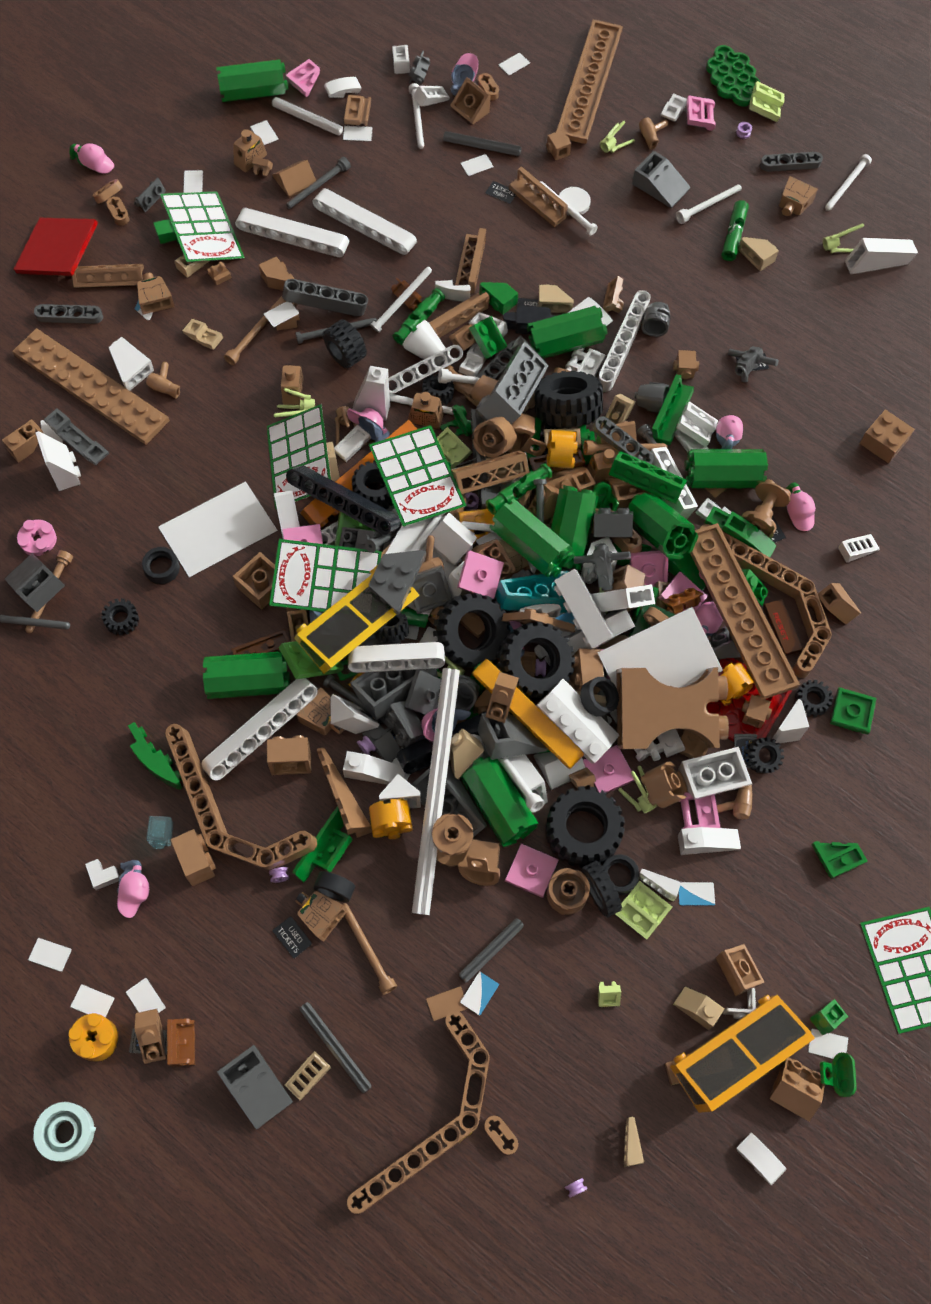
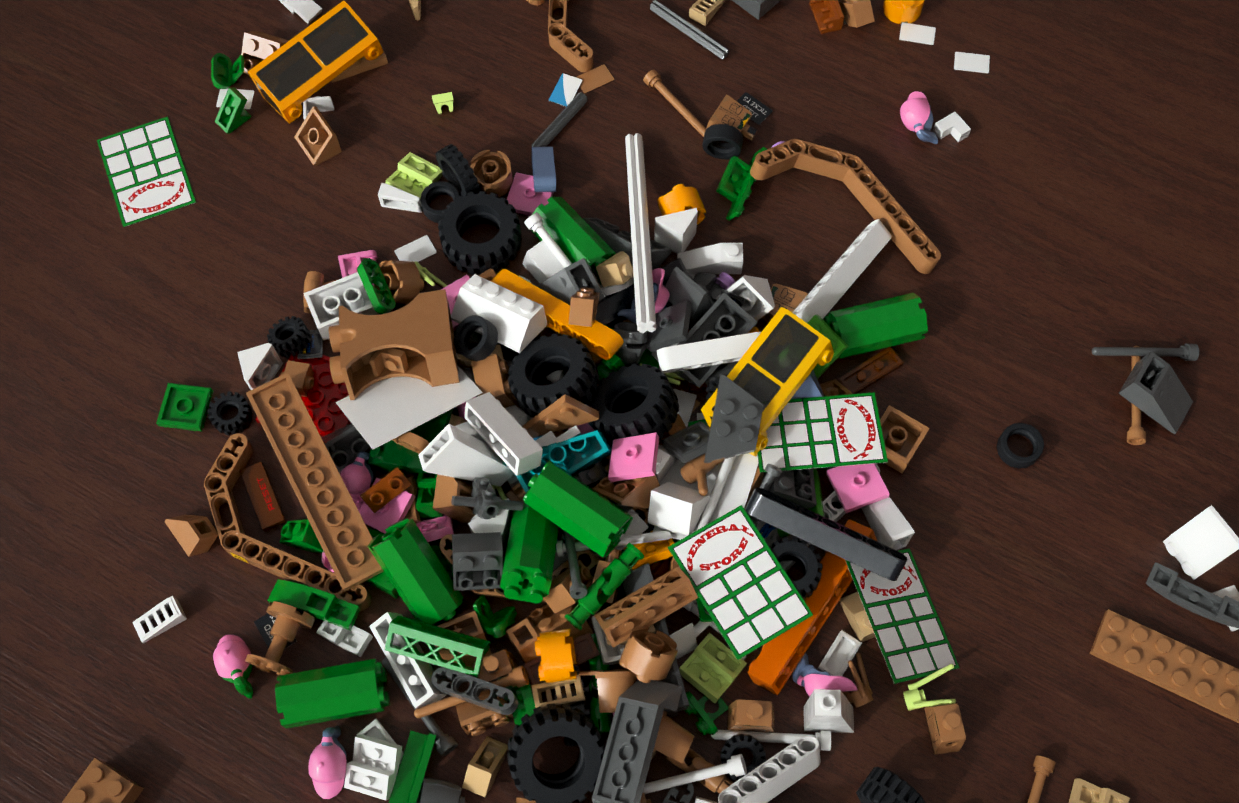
camera: 175 degrees right, 0 degrees up
bright pink plate [17,520,57,556] -> none
black tyre [101,598,139,636] -> none
white slope [109,337,154,391] -> none
white sticker [126,978,165,1013] -> none
green slope [128,722,183,790] -> none
medium nougat piece [146,362,180,398] -> none
clear light blue brick [147,816,173,849] -> none
white sticker [159,482,278,577] -> none
medium nougat brick [170,829,216,886] -> none
medium nougat brick [267,736,311,775] -> none
medium nougat wedge [317,748,372,838] -> none
medium nougat piece [432,814,473,867] -> none
medium nougat container [458,839,500,886] -> none
tan slope [673,987,724,1030] -> none
white slope [678,827,741,855] -> none
sticker [679,882,715,905] -> none
light orange brick [720,662,755,706] -> none
green wing [811,841,868,879] -> none
none -> green beam [357,258,396,314]
none -> white sticker [394,235,437,262]
none -> sand blue beam [532,146,556,192]

